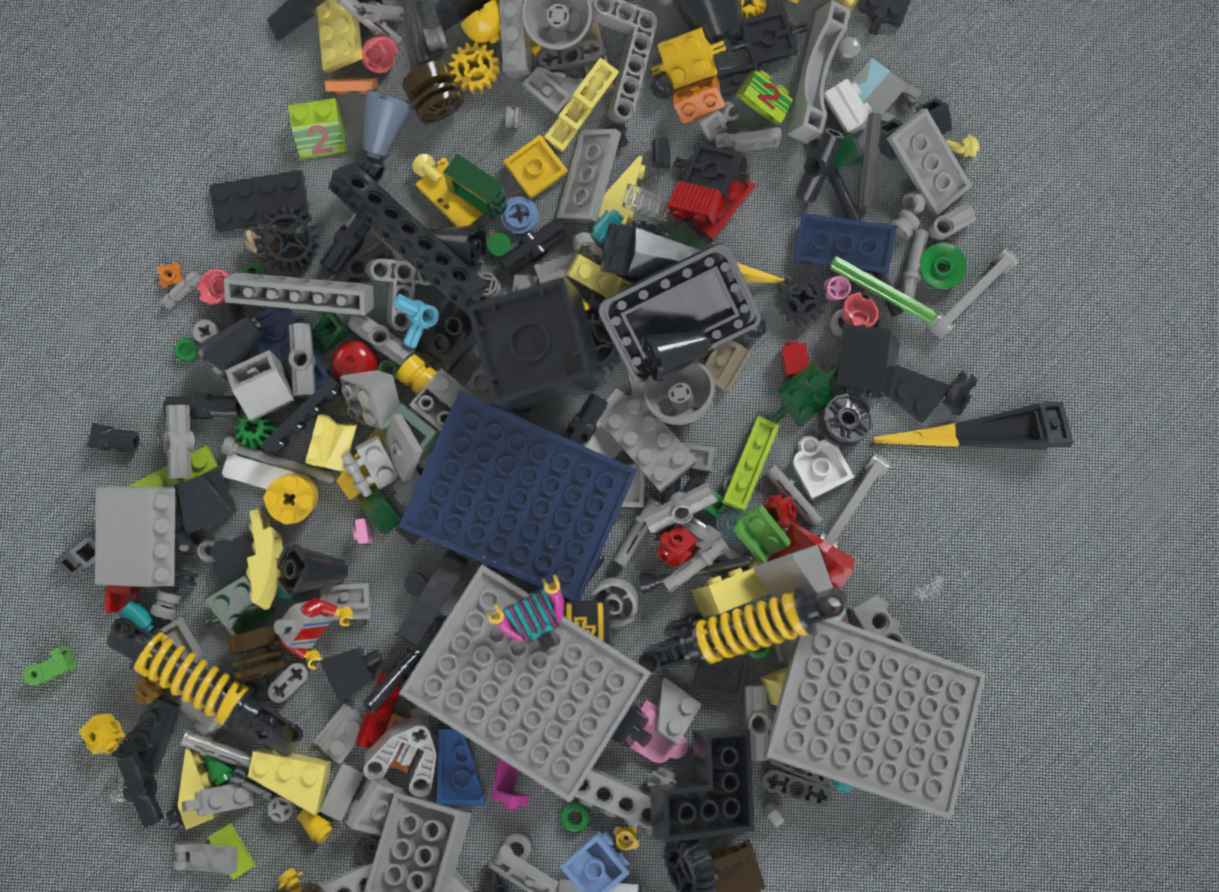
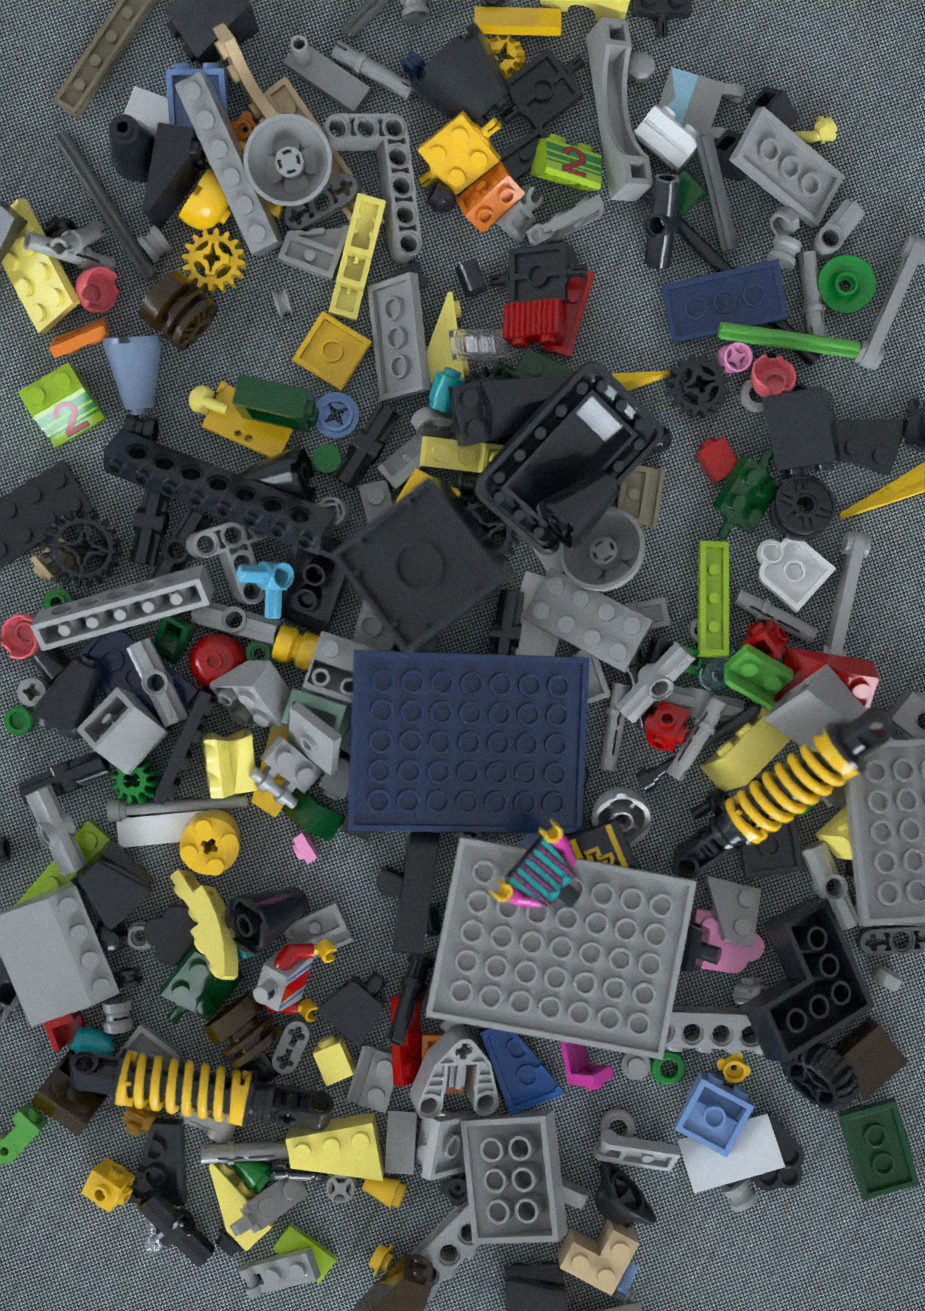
camera: 20 degrees left, 5 degrees up
none -> dark brown slope [31,1049,109,1137]
none -> light yellow brick [313,1035,356,1086]
none -> light grey plate [621,1053,650,1080]

